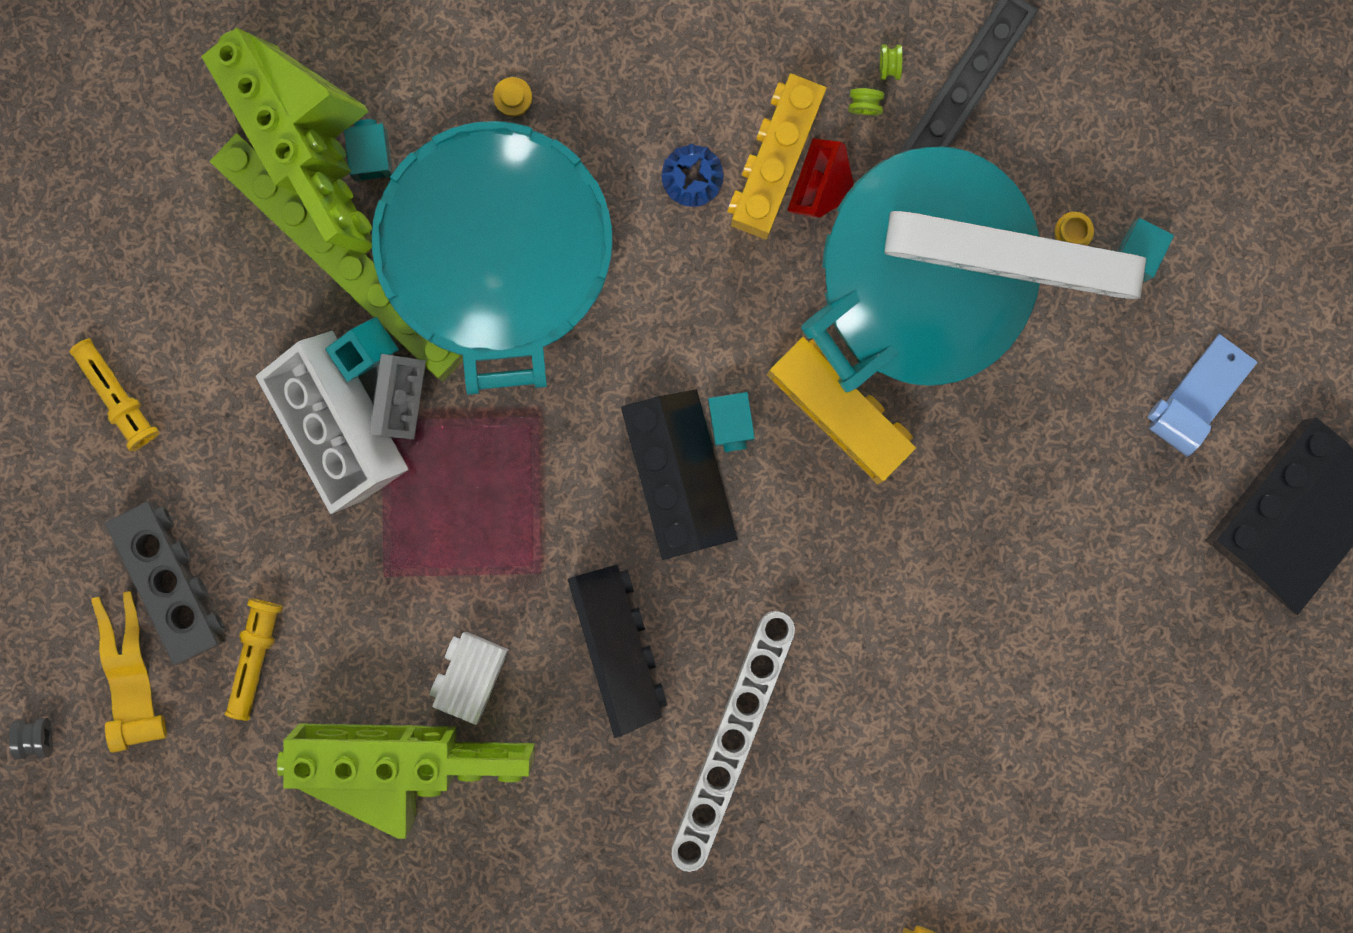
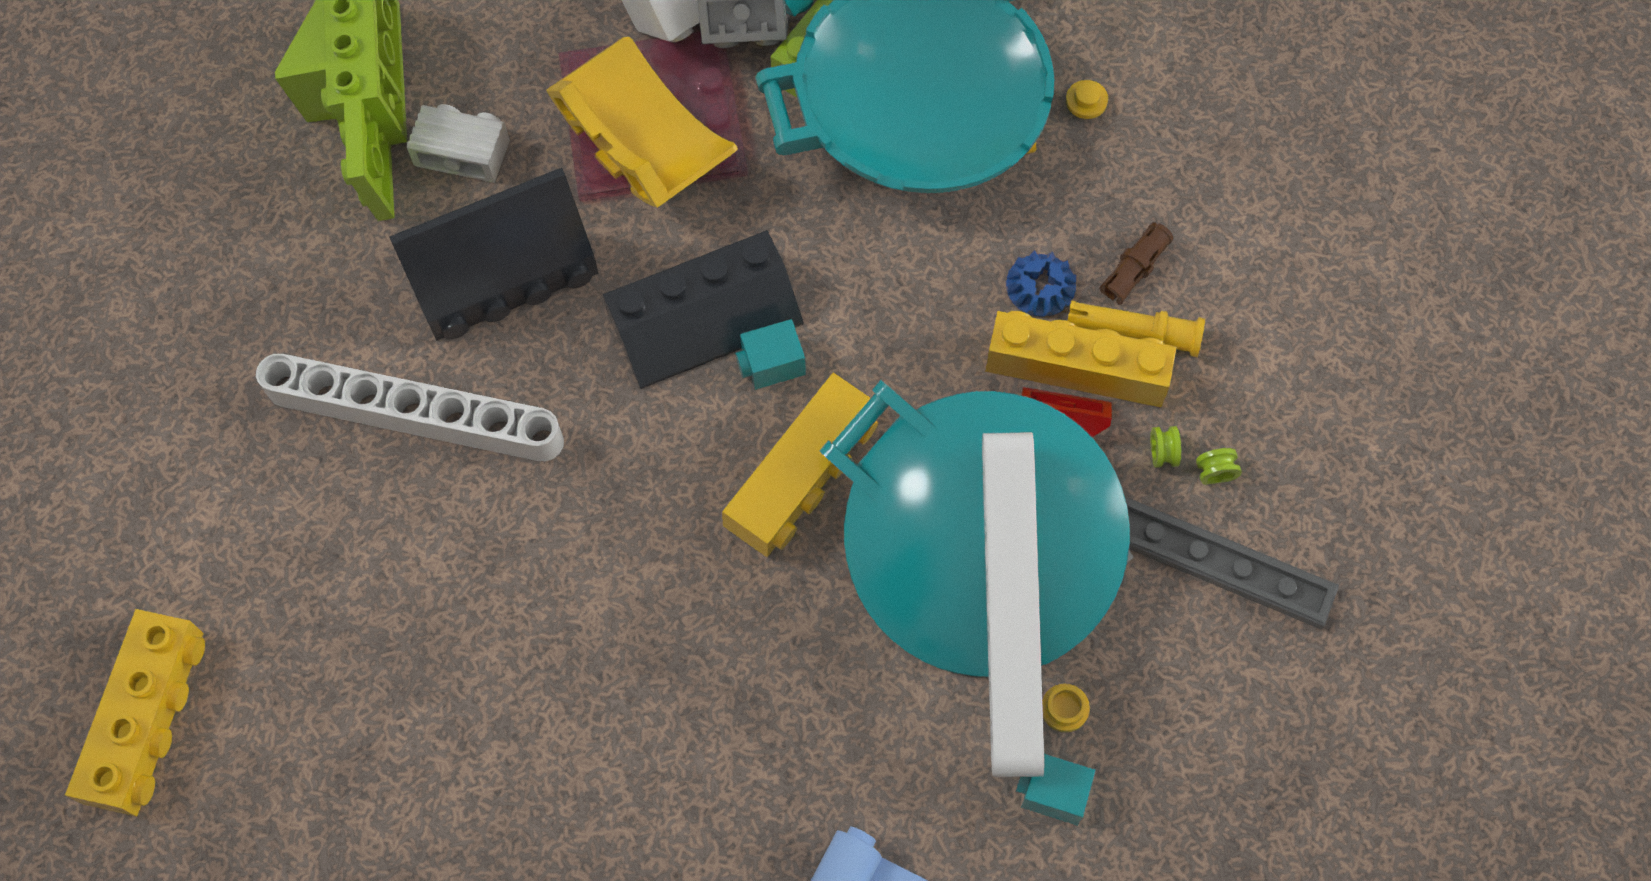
camera: 85 degrees right, 20 degrees down
none -> yellow panel [546,37,738,208]
none -> yellow pin [1067,300,1205,358]
none -> reddish brown pin [1099,222,1174,305]

